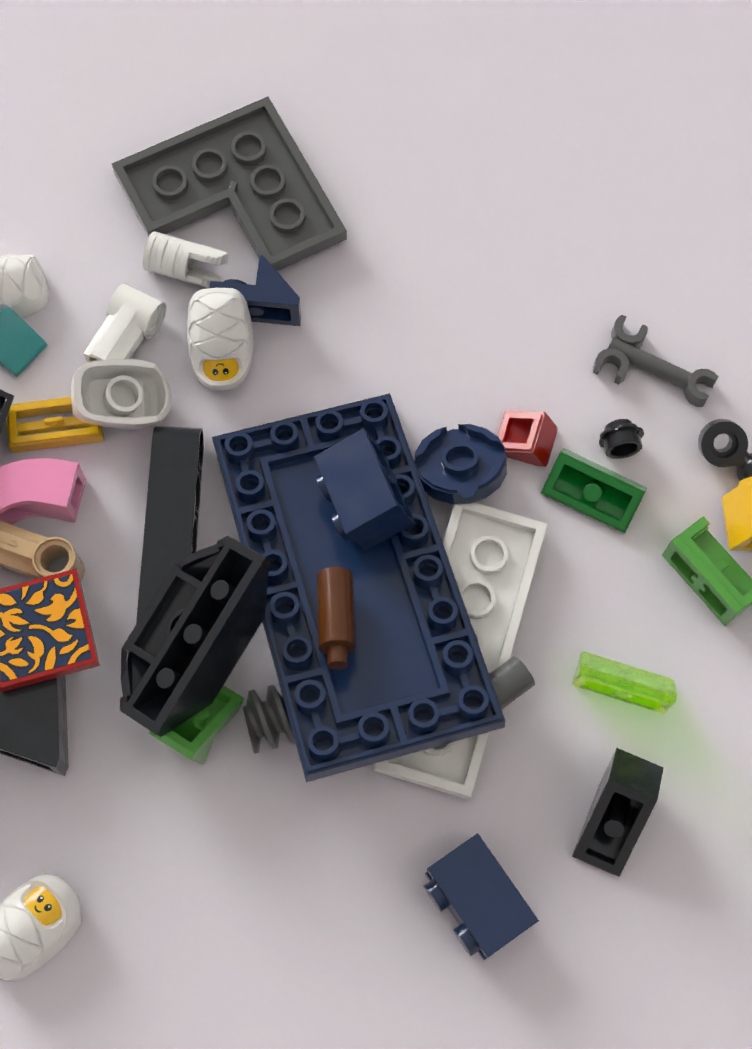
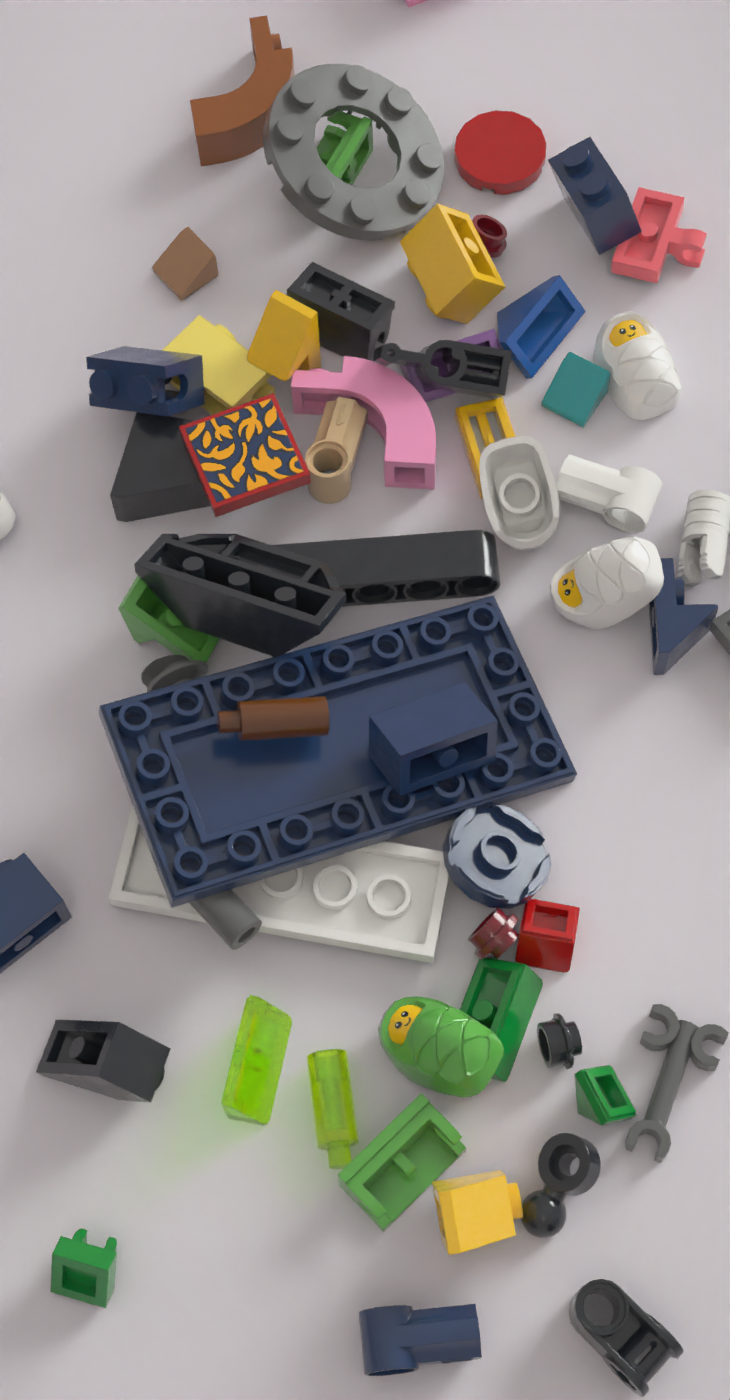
camera: 90 degrees right, 5 degrees down
none -> clear neon green cylinder [306,1049,359,1169]
none -> bright green piece [378,996,504,1098]
none -> dark red plate [468,908,519,959]
none -> green slope [574,1065,637,1126]

